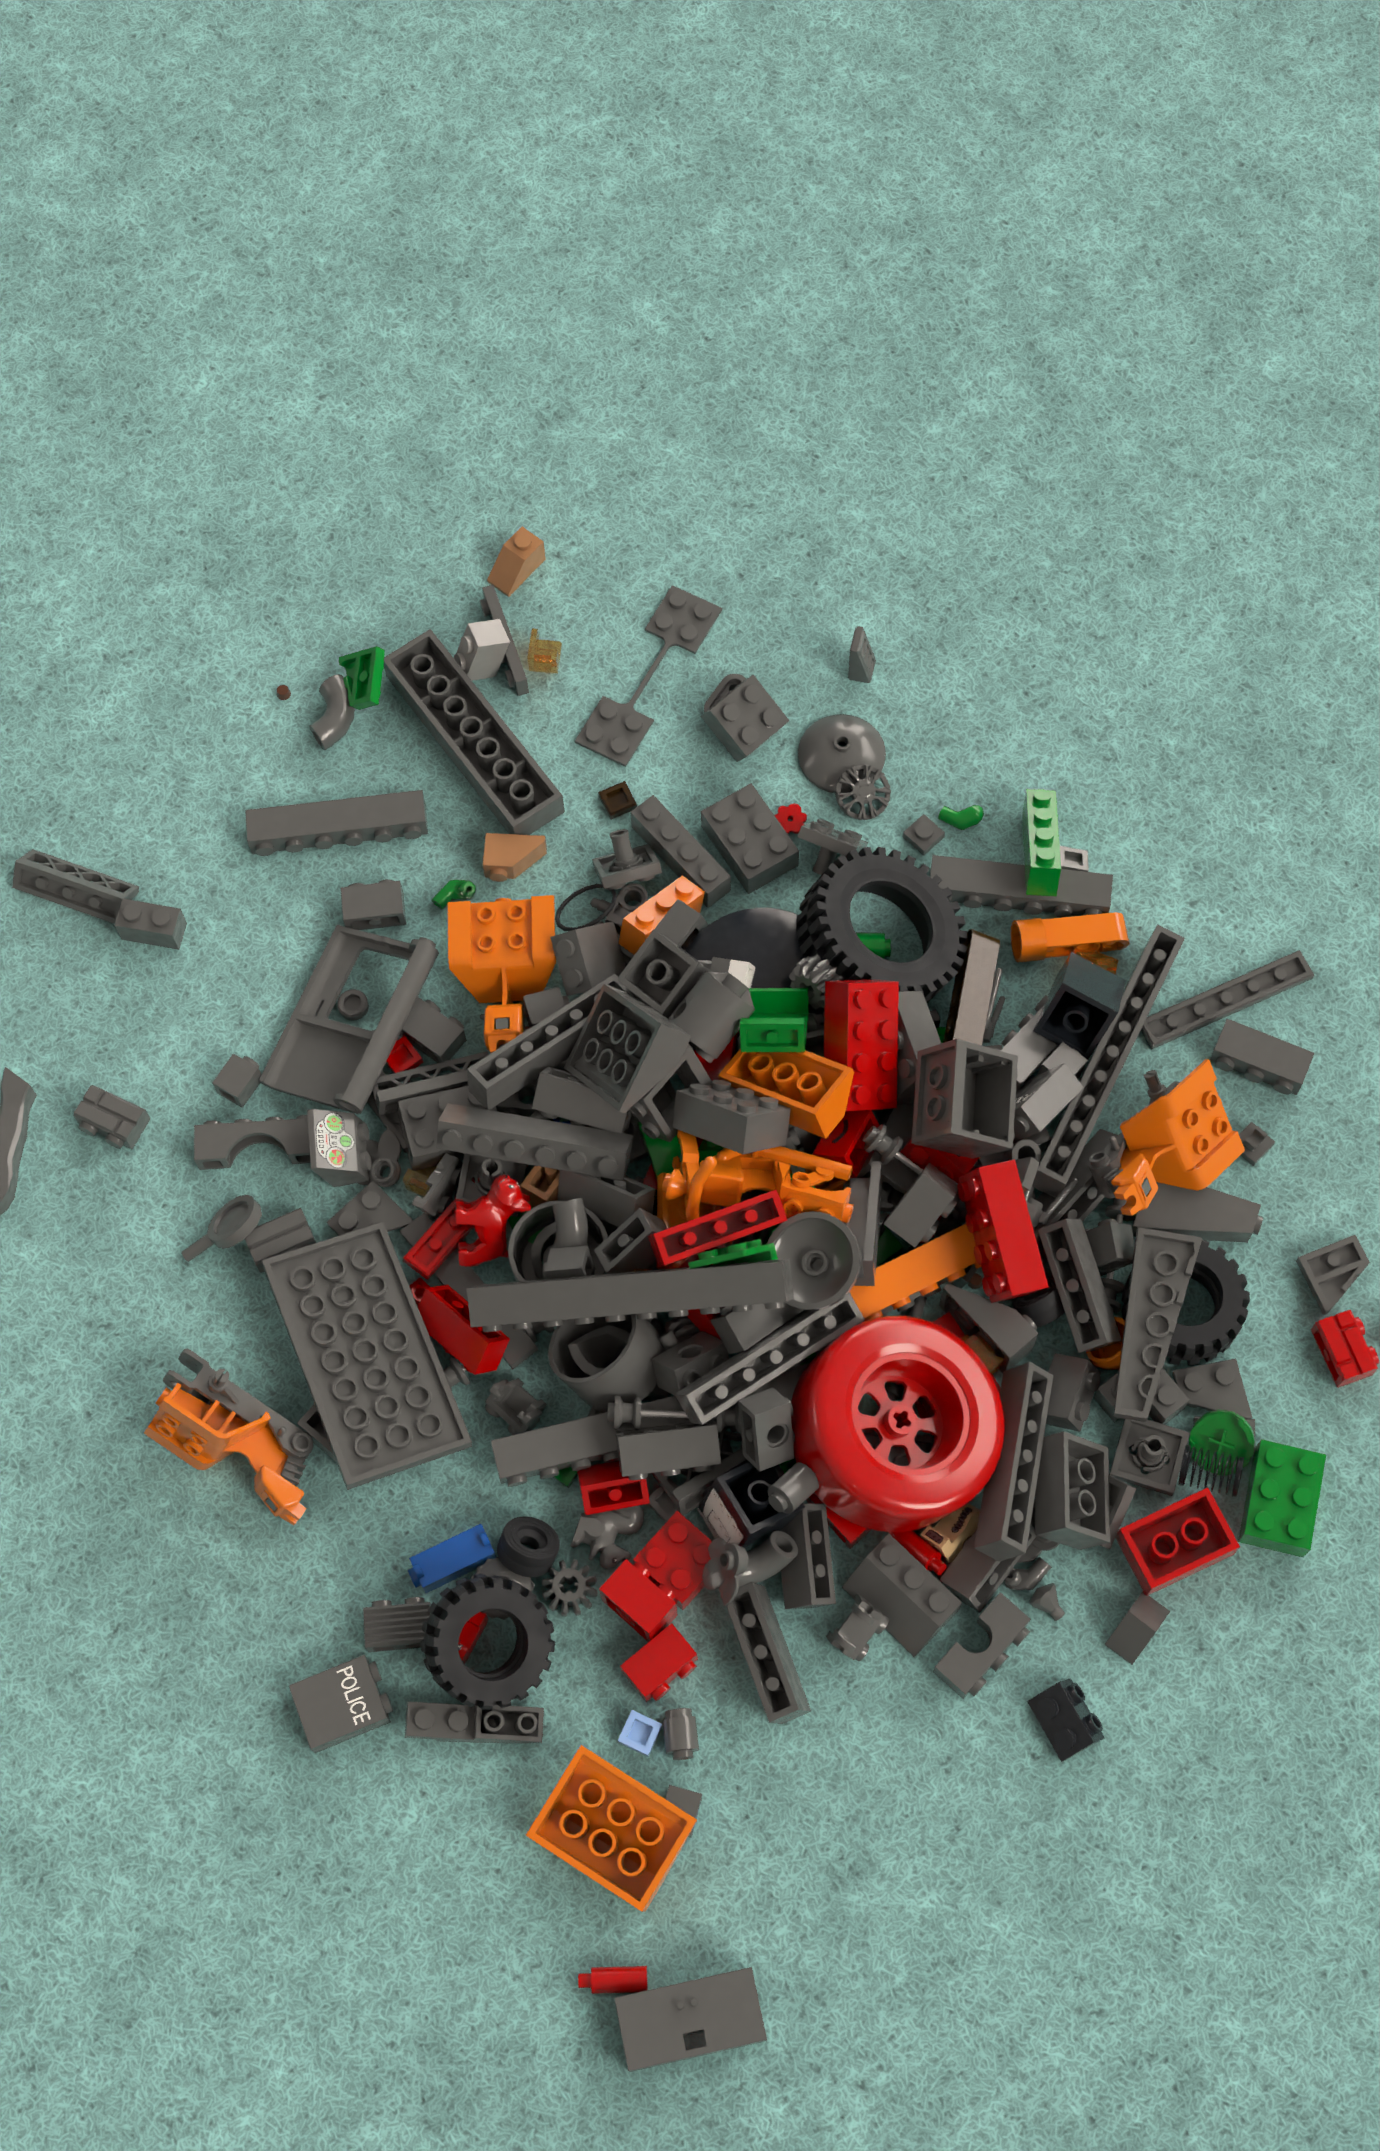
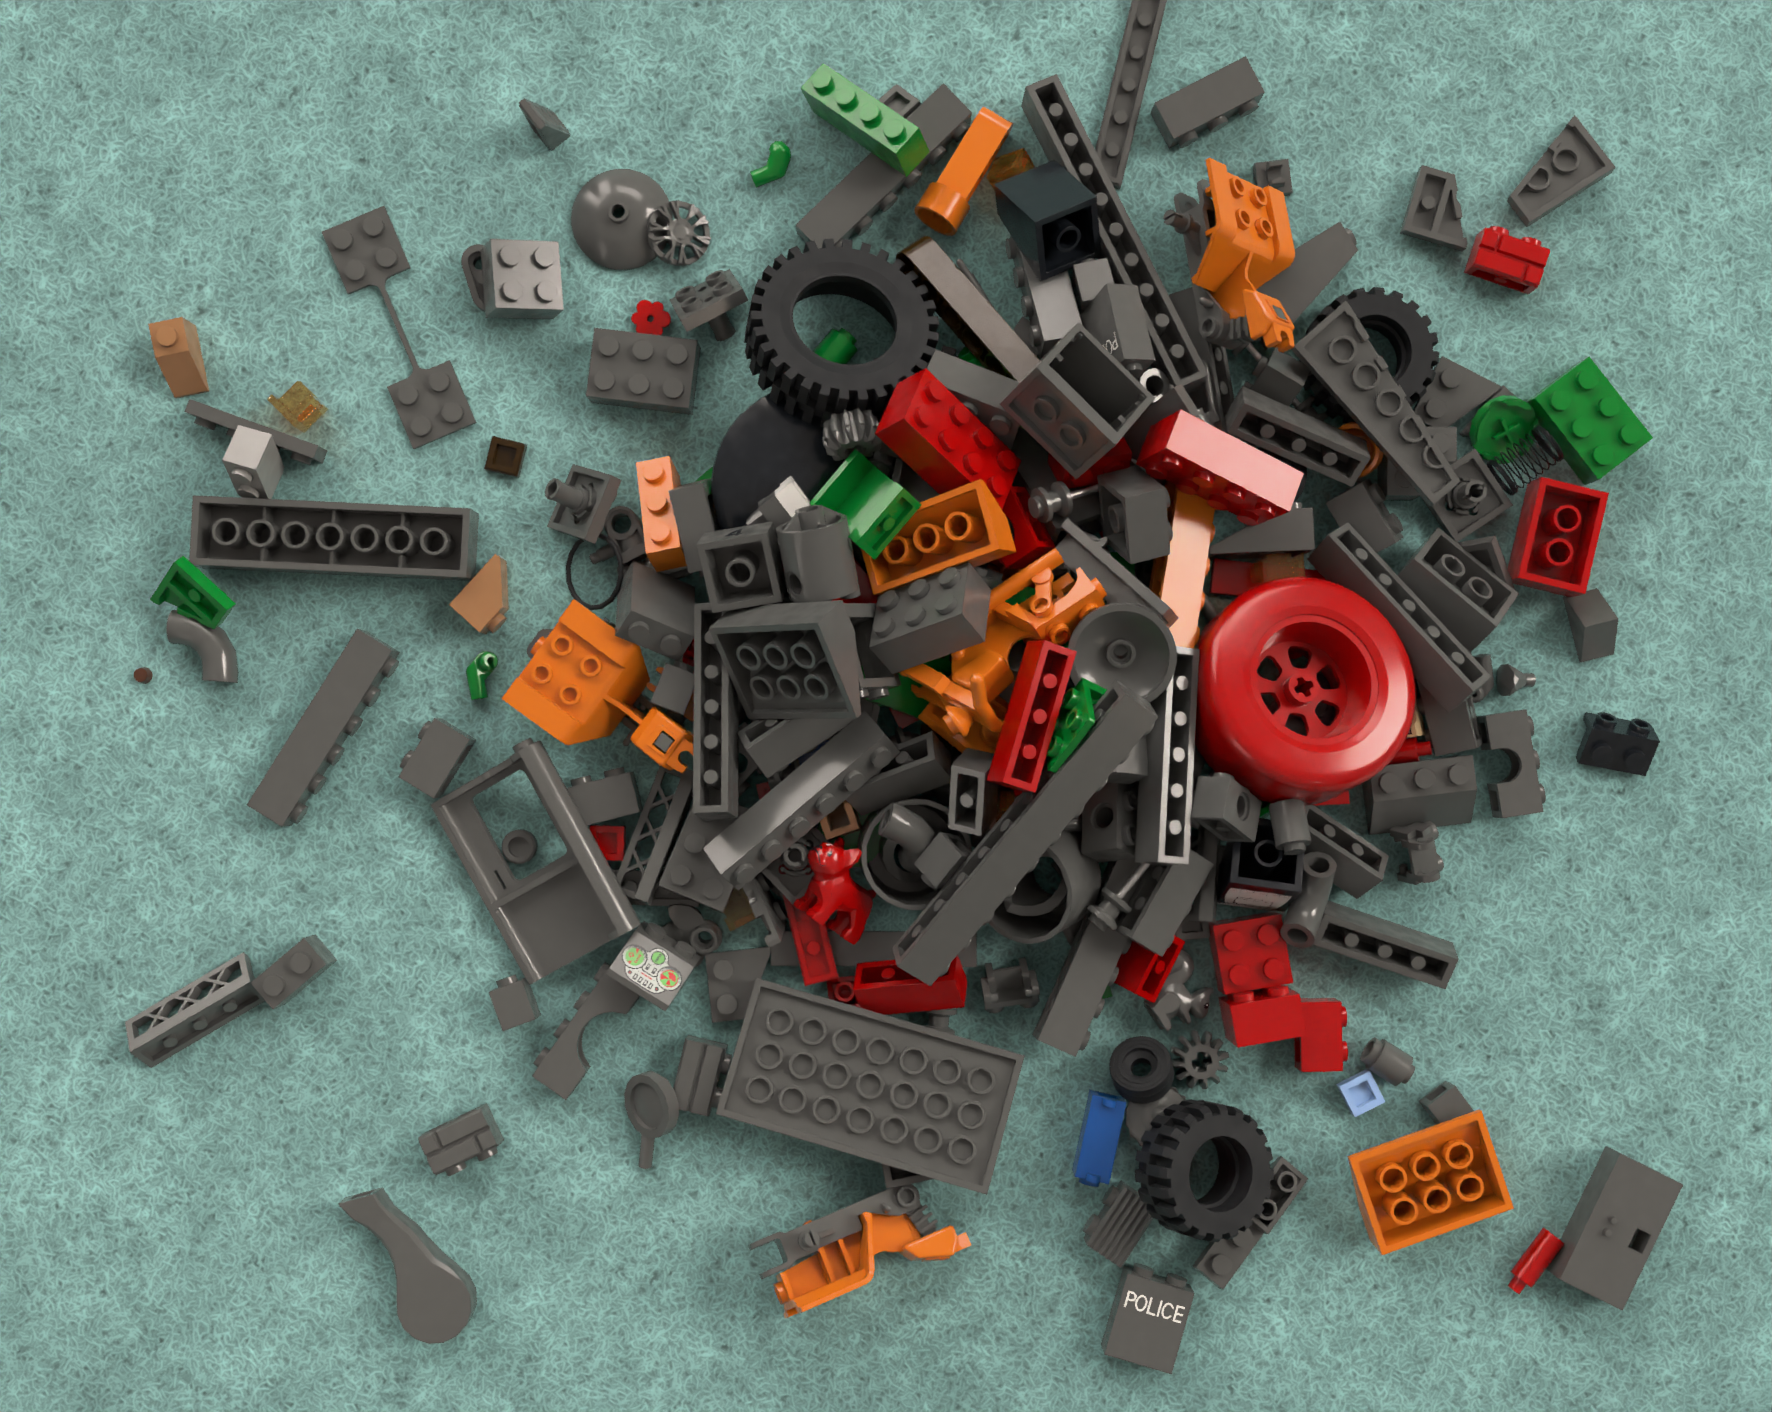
camera: 55 degrees left, 20 degrees up
dark grey brick [630,795,731,908] -> none
dark grey plate [702,1538,748,1606] -> none
dark grey plate [903,814,945,856] -> none

